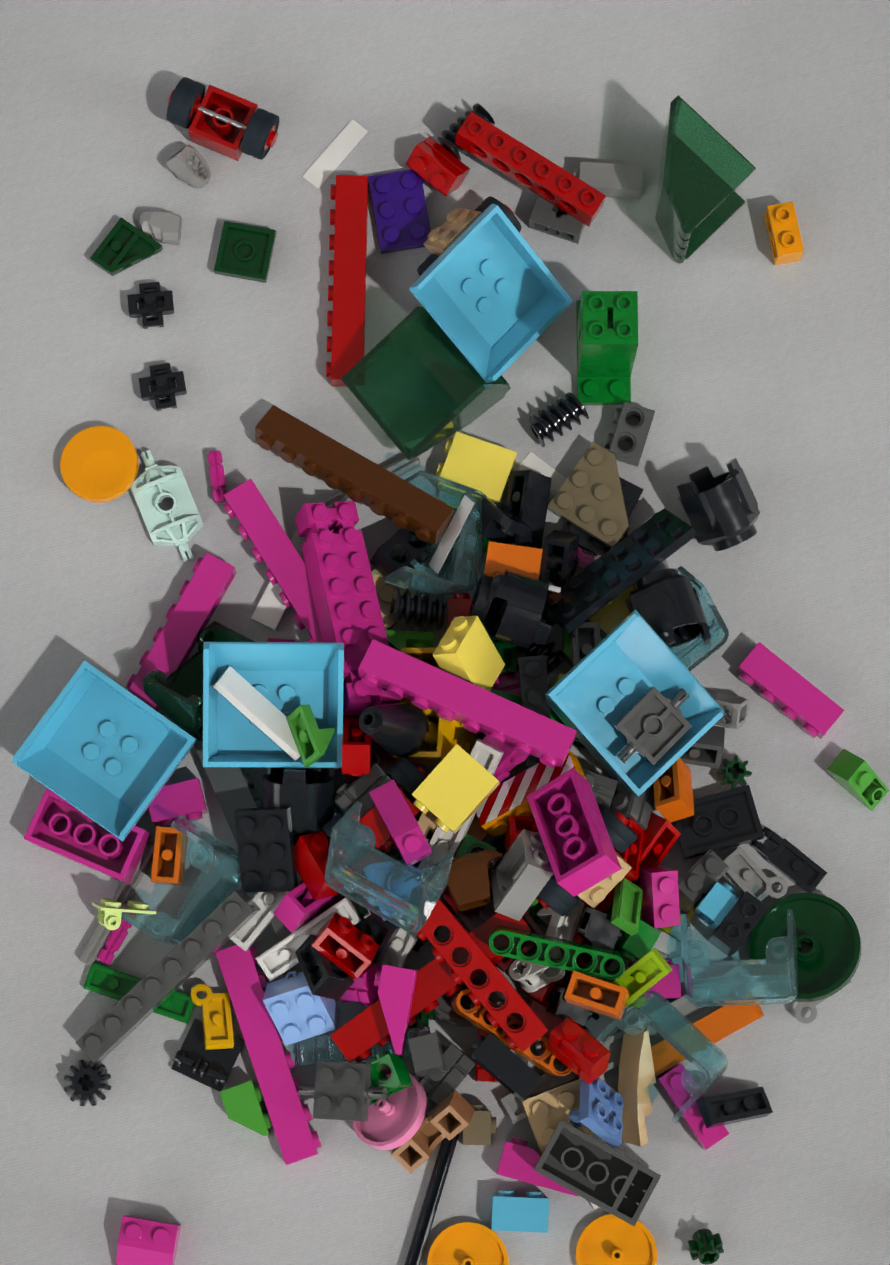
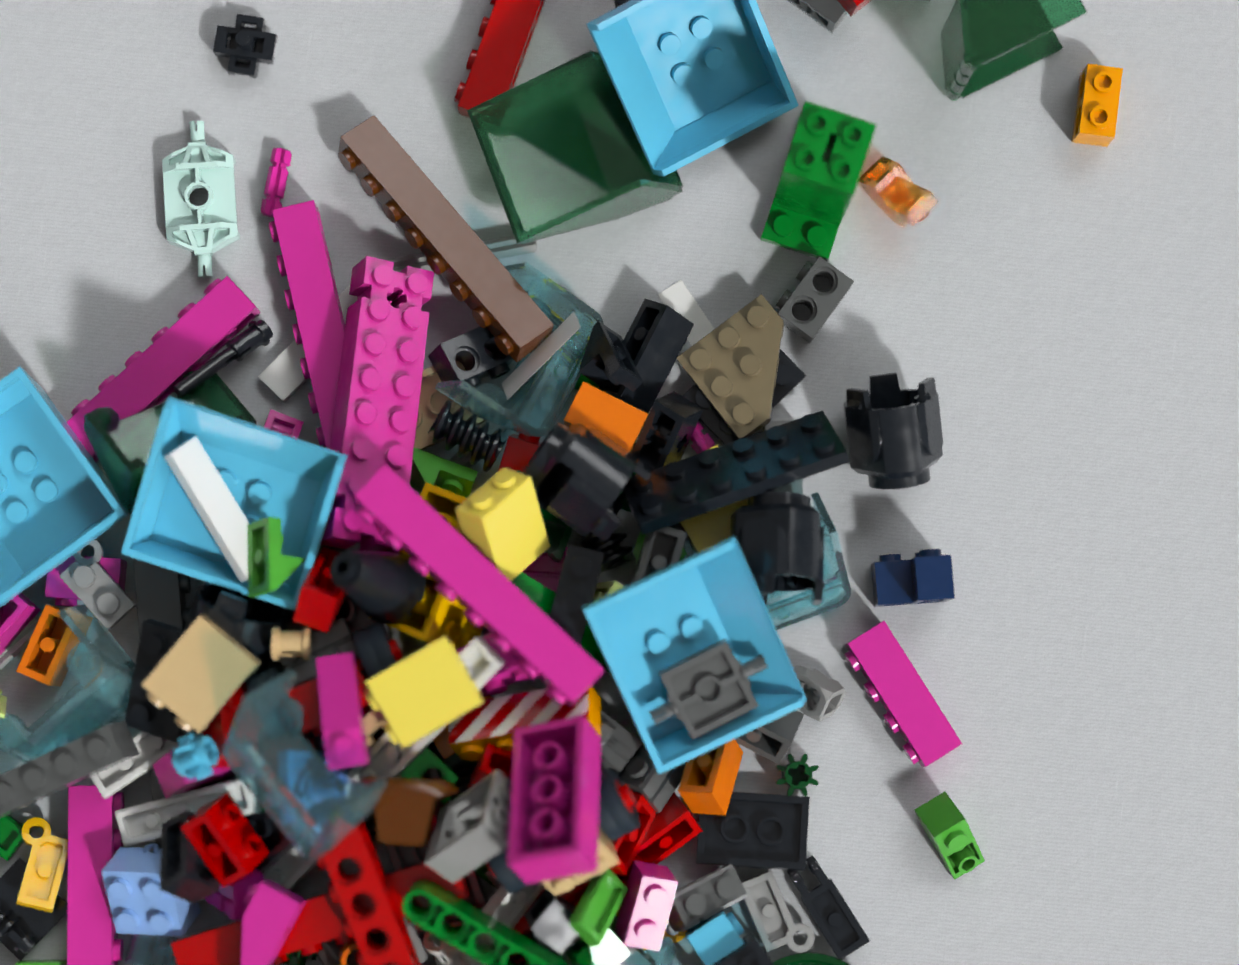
camera: 15 degrees right, 5 degrees up
light orange piece [60,426,139,503] -> none
light yellow brick [435,431,517,503] -> none
black piece [529,392,589,447] -> none
none -> light grey hinge [59,539,137,630]
none -> tan panel [142,614,262,733]
none -> medium azure gear [172,732,219,781]
none -> black pin [173,320,273,398]
none -> tan bush [271,627,312,660]
none -> clear orange brick [858,156,939,228]
none -> dark blue brick [871,549,955,607]

